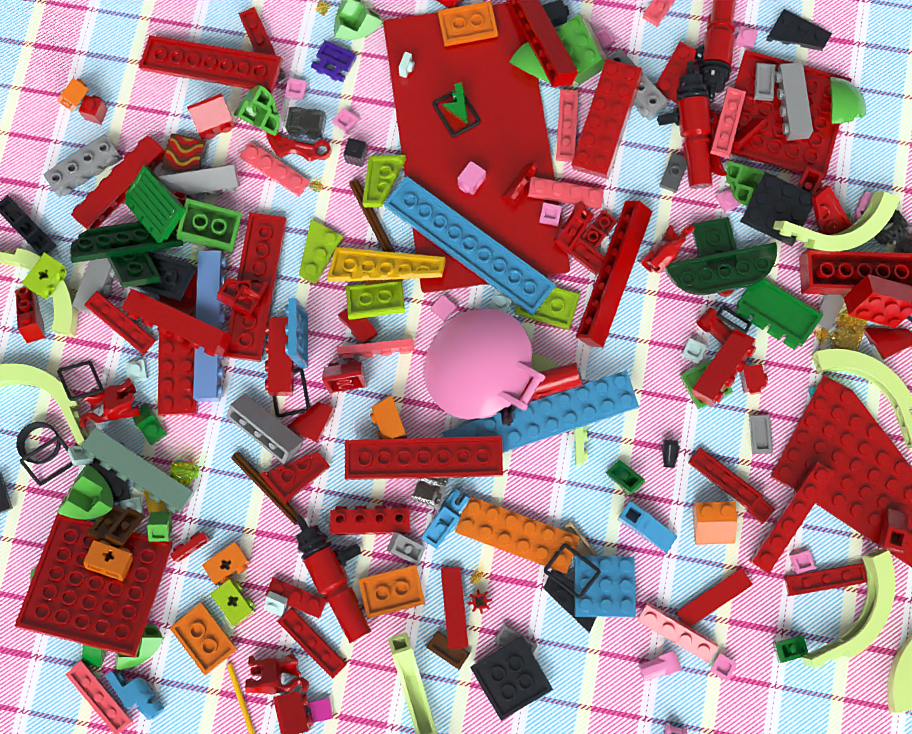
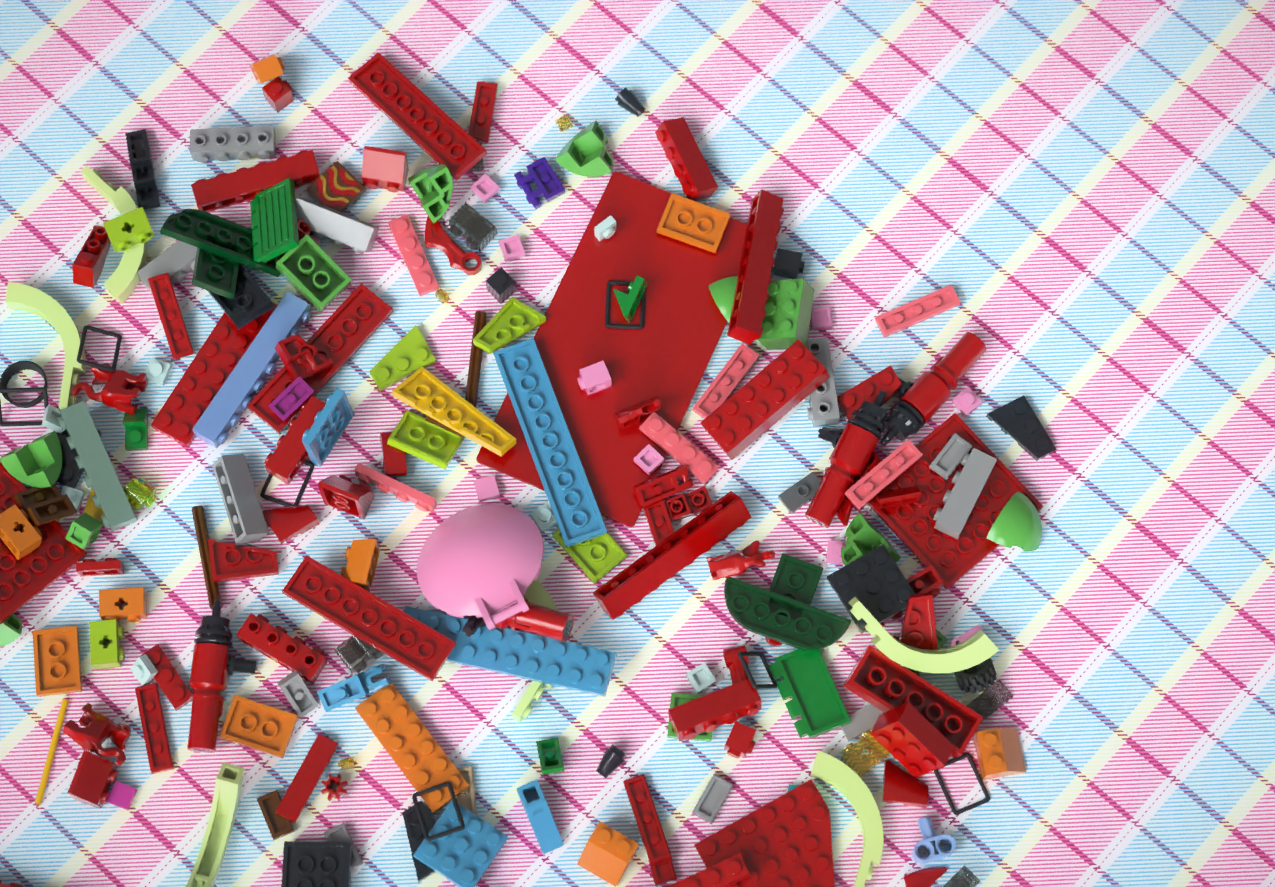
camera: 25 degrees right, 5 degrees down
red brick [121,288,232,357] -> none
clear yellow piece [814,328,831,344] -> none
none -> magenta plate [269,376,315,421]

